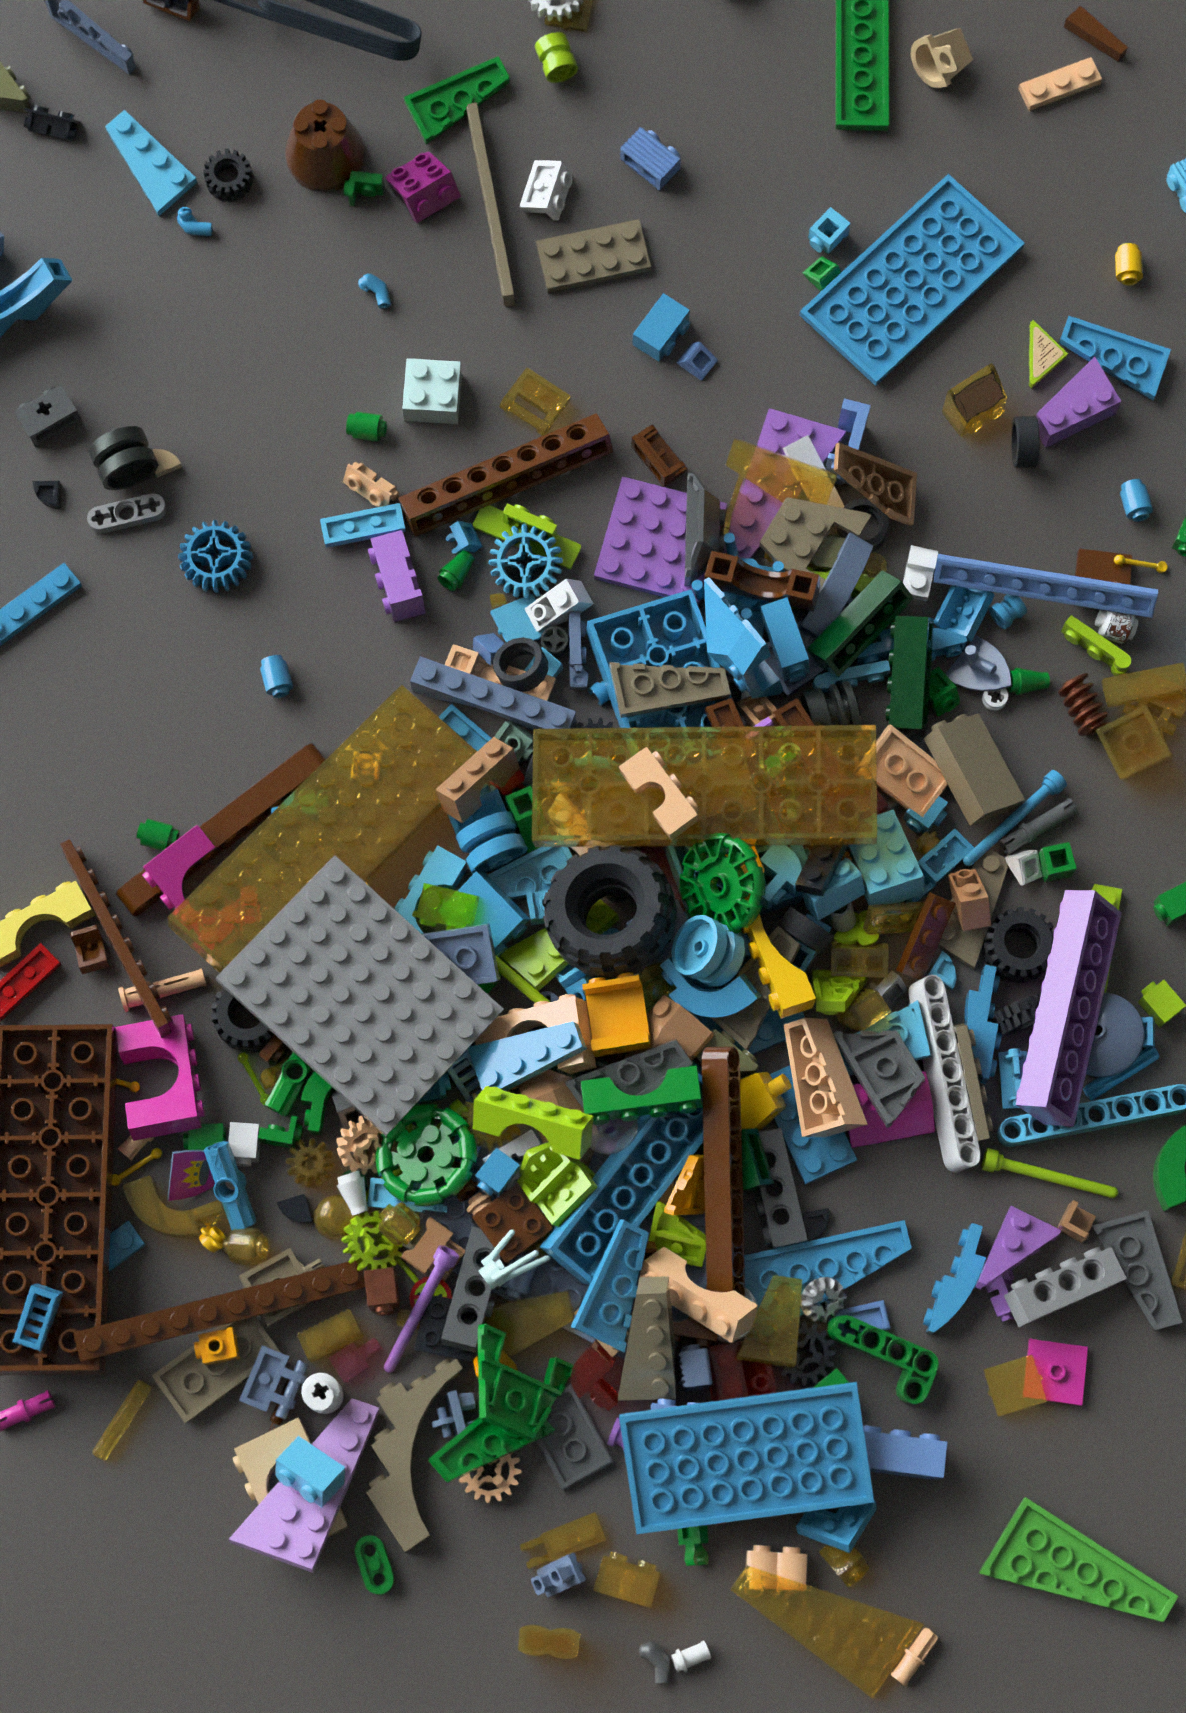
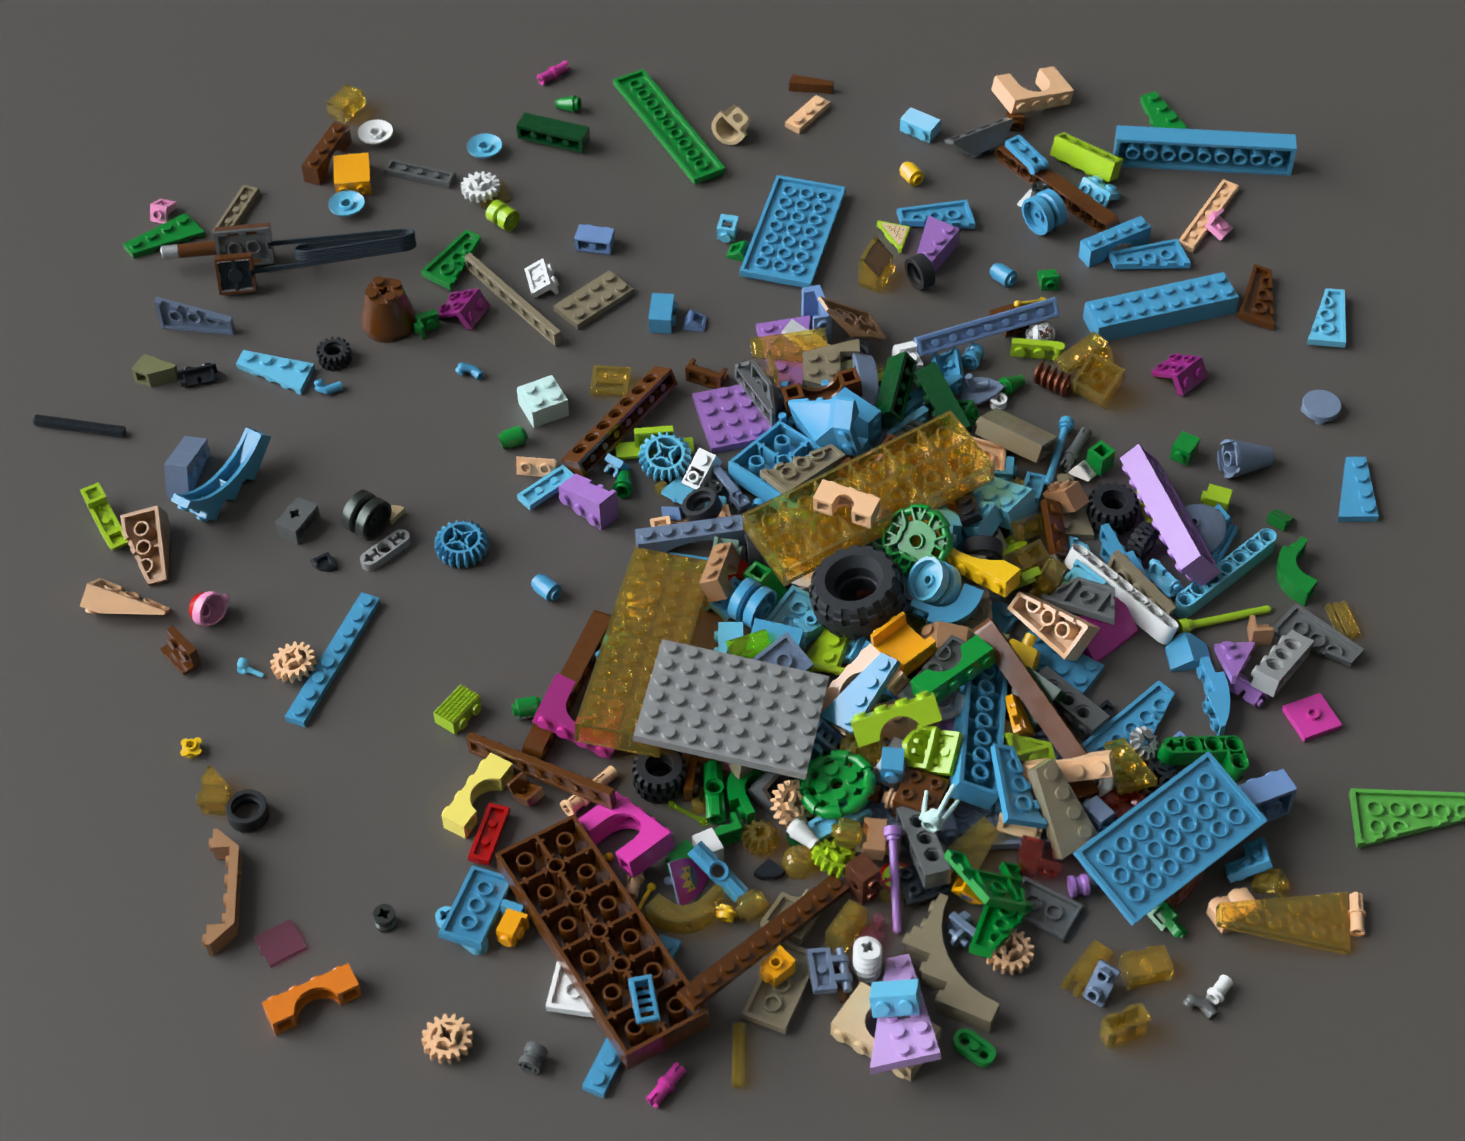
camera: 30 degrees left, 25 degrees down
clear yellow piece [984,1355,1047,1417] -> none
none -> lime brick [433,684,482,734]
none -> dark azure slope [1165,632,1212,672]

